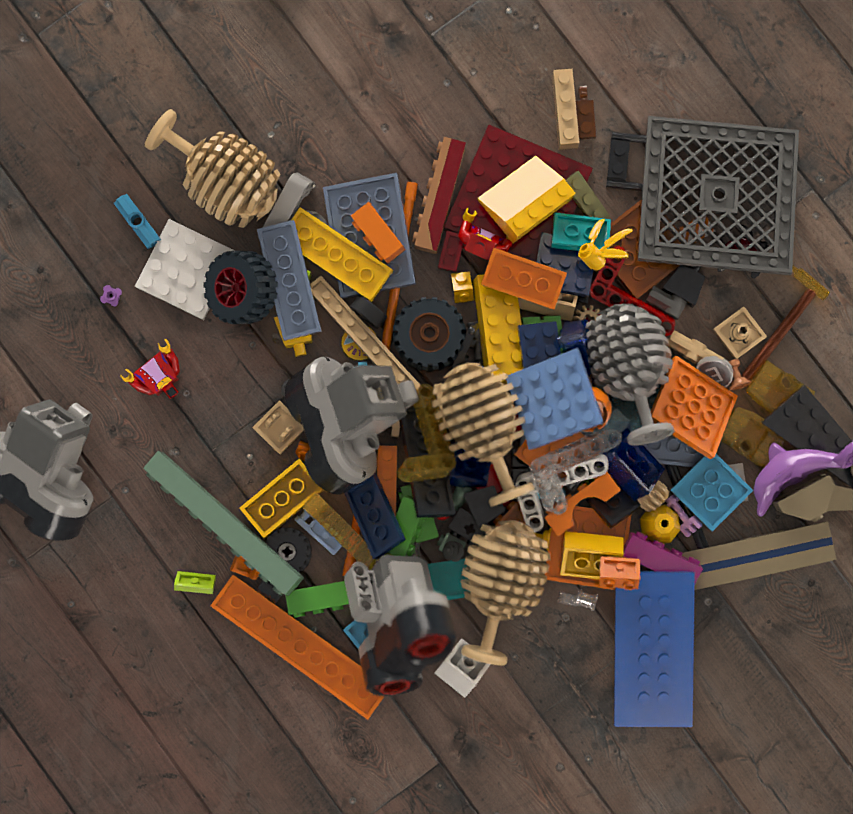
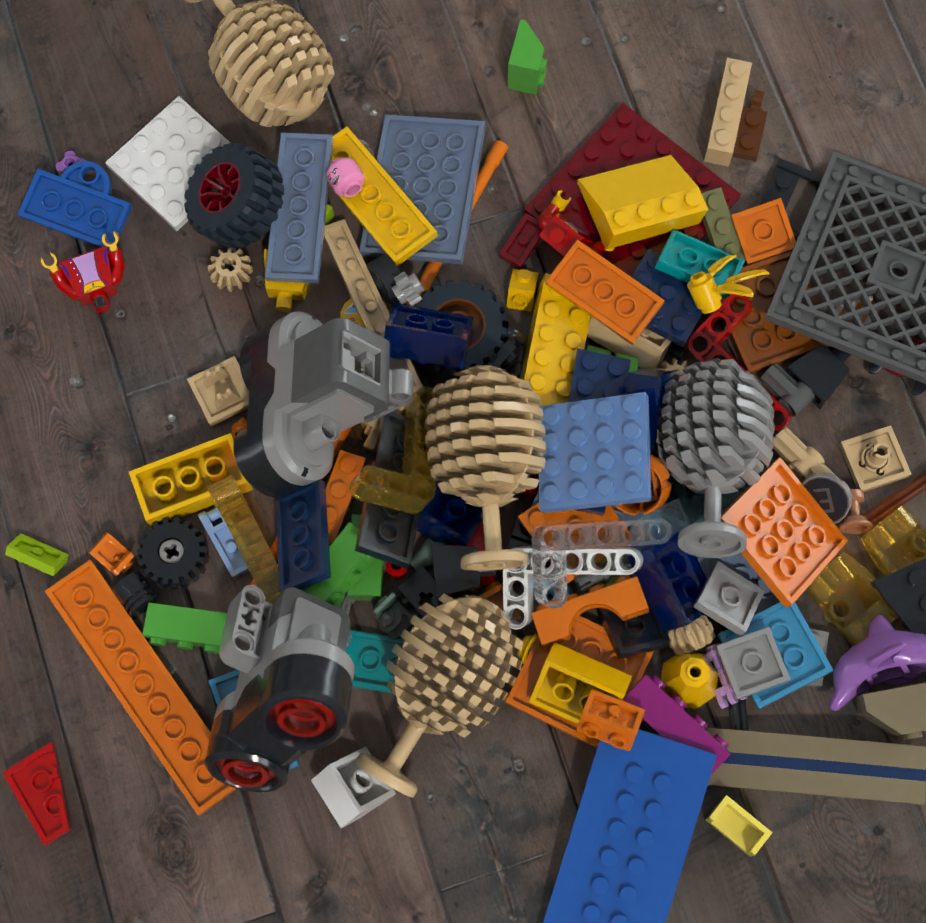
camera: 20 degrees right, 10 degrees down
dark azure piece [114,194,161,249] -> none
sand green brick [143,451,304,596] -> none
light grey beam [258,172,314,238] -> none
orange brick [351,202,406,264] -> none
brick [412,137,466,255] -> none
clear connector [557,589,598,611] -> none
none -> red wing [3,742,71,846]
none -> blue plate [17,161,133,250]
none -> tan gear [208,247,253,292]
none -> bright pink head [326,158,365,197]
none -> clear blue slope [384,303,474,369]
none -> light grey gear [392,271,425,306]
none -> bright green slope [508,19,548,95]
none -> light grey plate [693,561,765,636]
none -> light yellow panel [705,795,773,857]
none -> light grey plate [715,627,791,700]
none -> orange plate [731,198,796,265]

